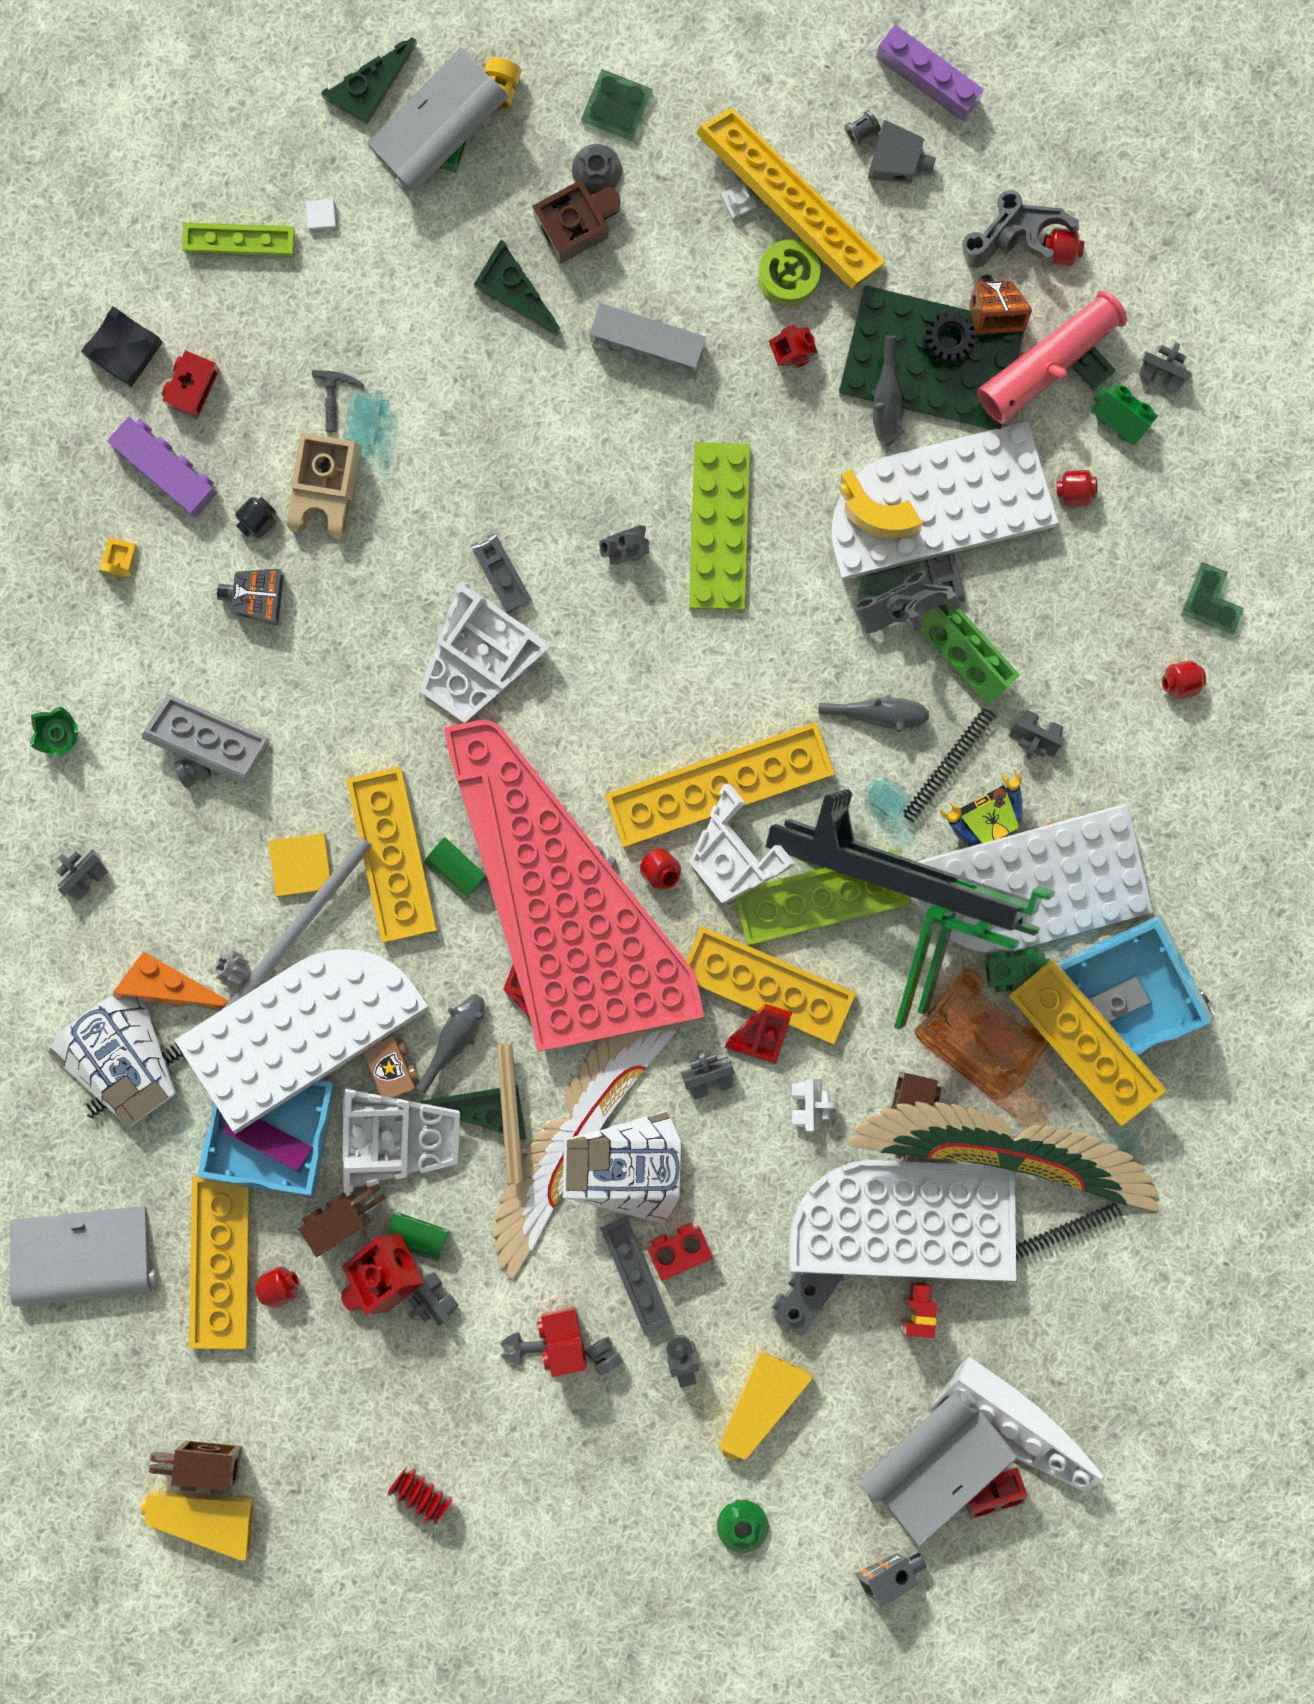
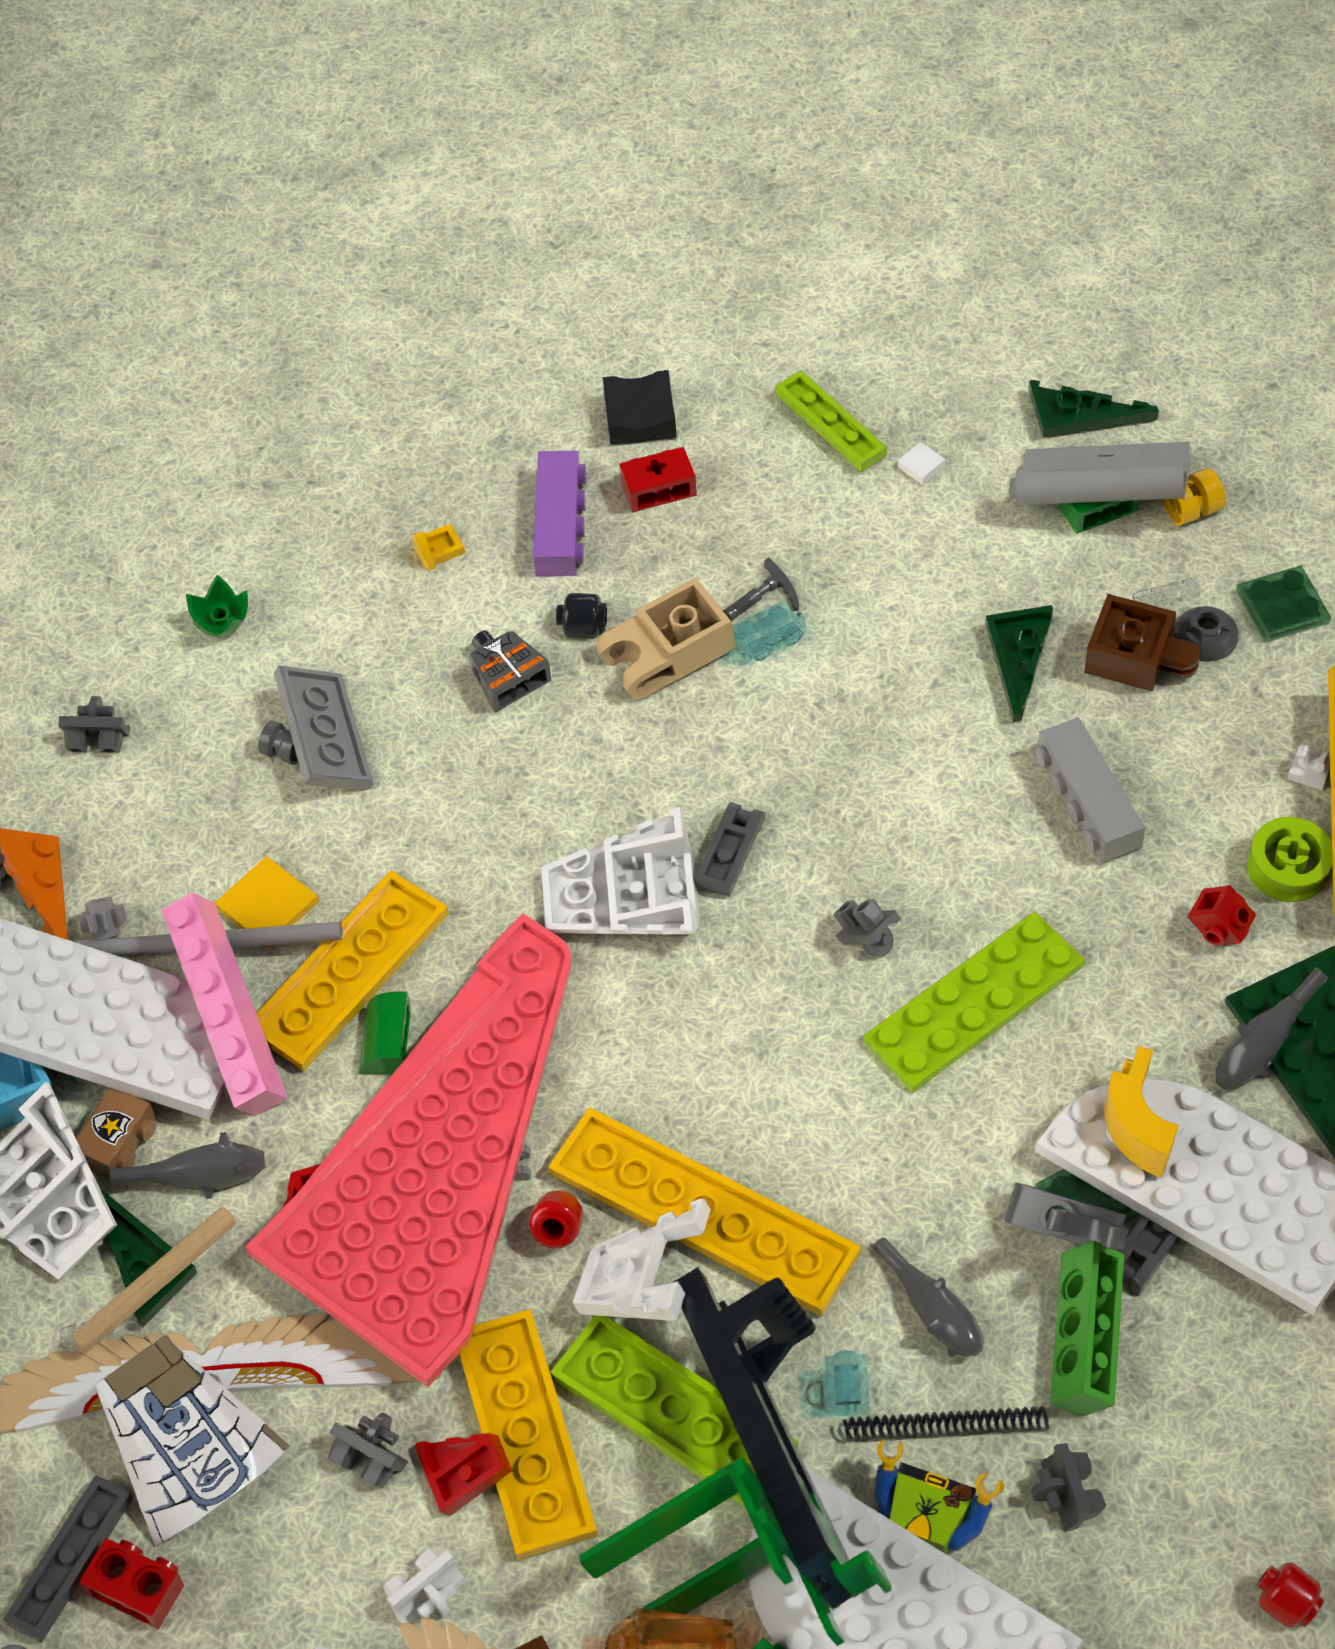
camera: 55 degrees right, 30 degrees down
none -> bright pink brick [161,892,288,1116]

